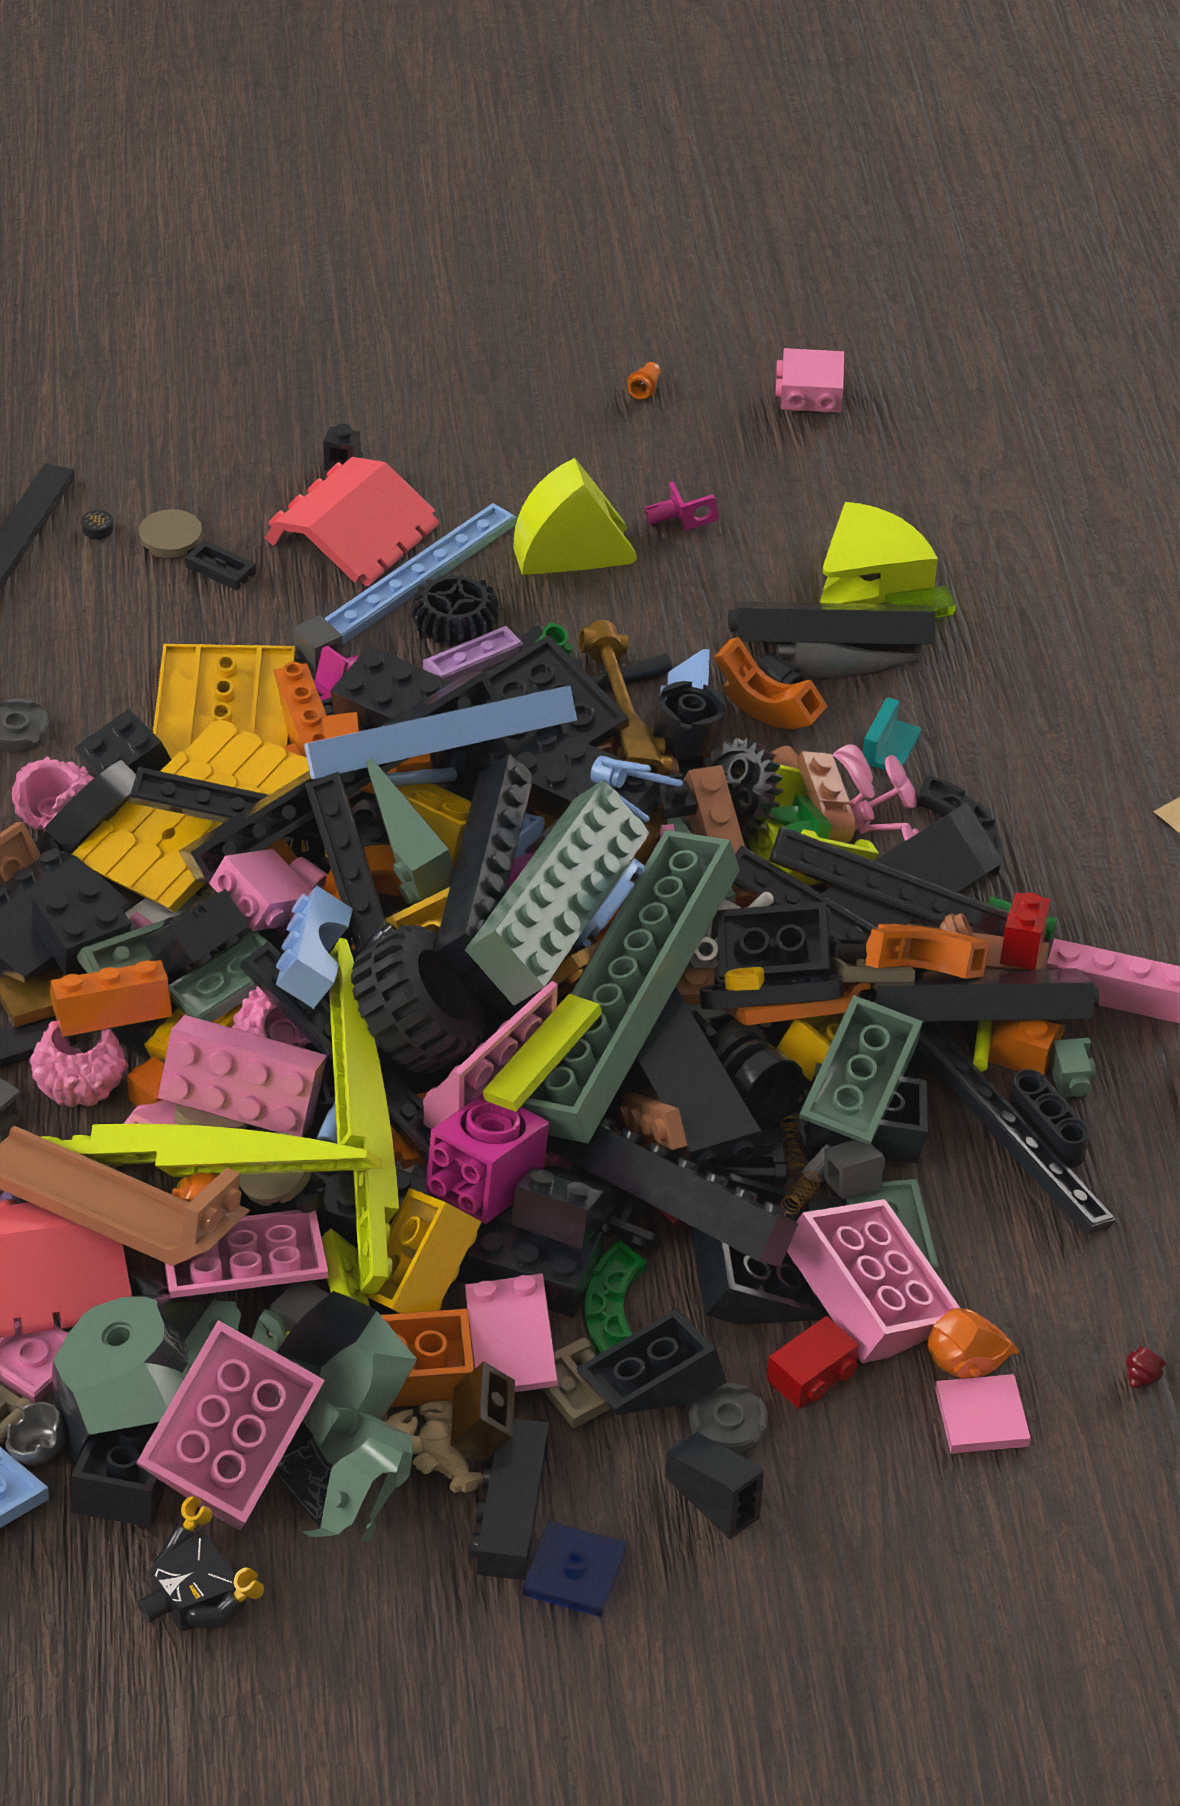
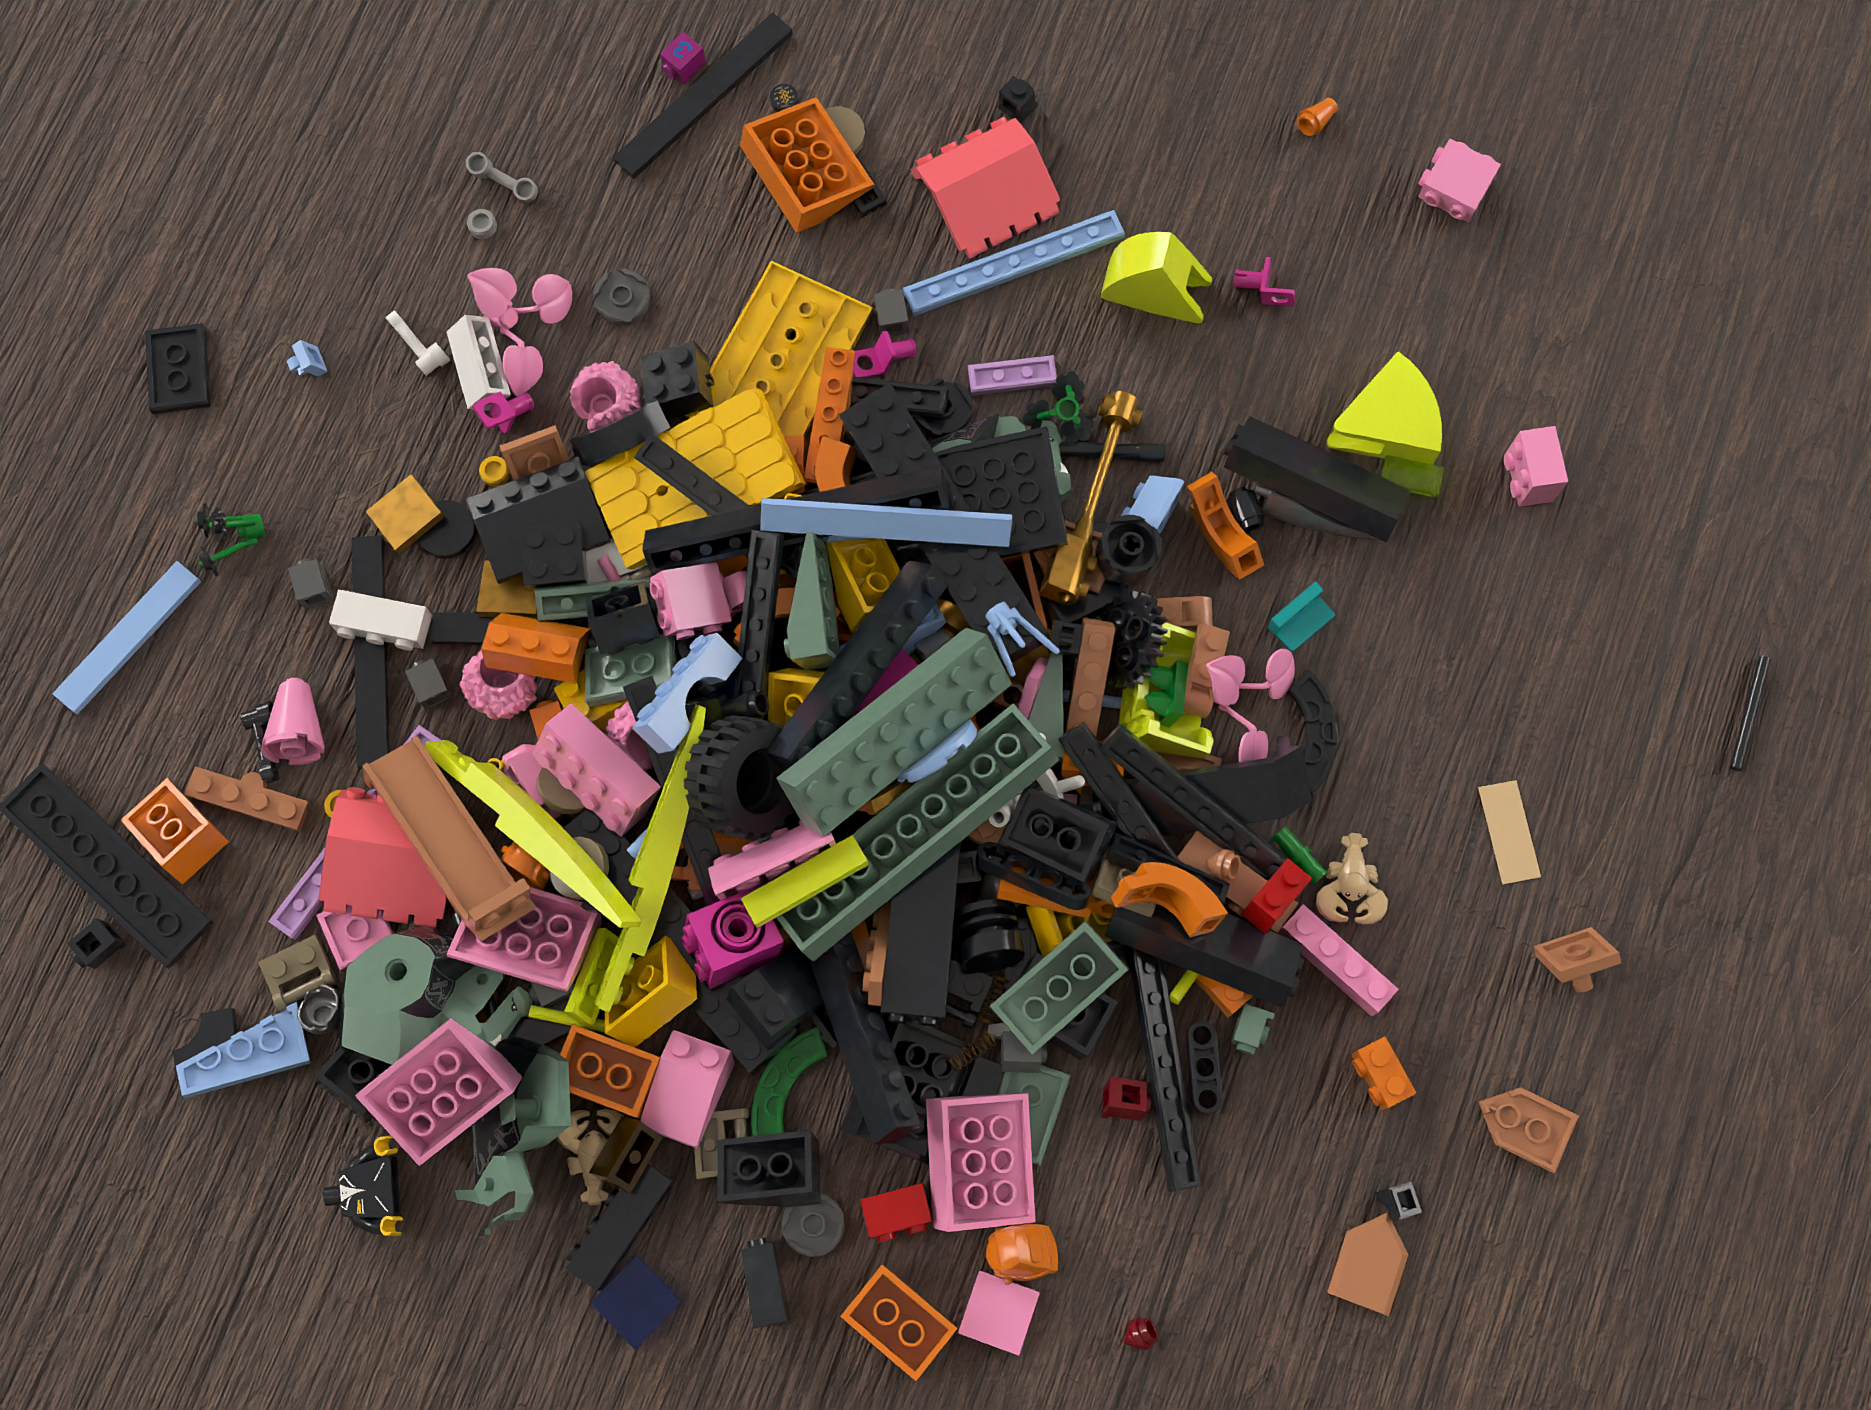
camera: 30 degrees right, 30 degrees up
black gear [411,572,499,646] -> none
yellow tile [724,967,765,991] -> none
none -> orange slope [740,97,874,233]
none -> orange brick [840,1265,958,1381]
none -> dark red brick [1102,1077,1151,1121]
none -> tan animal [1316,833,1388,925]
none -> bright pink brick [1504,426,1568,507]

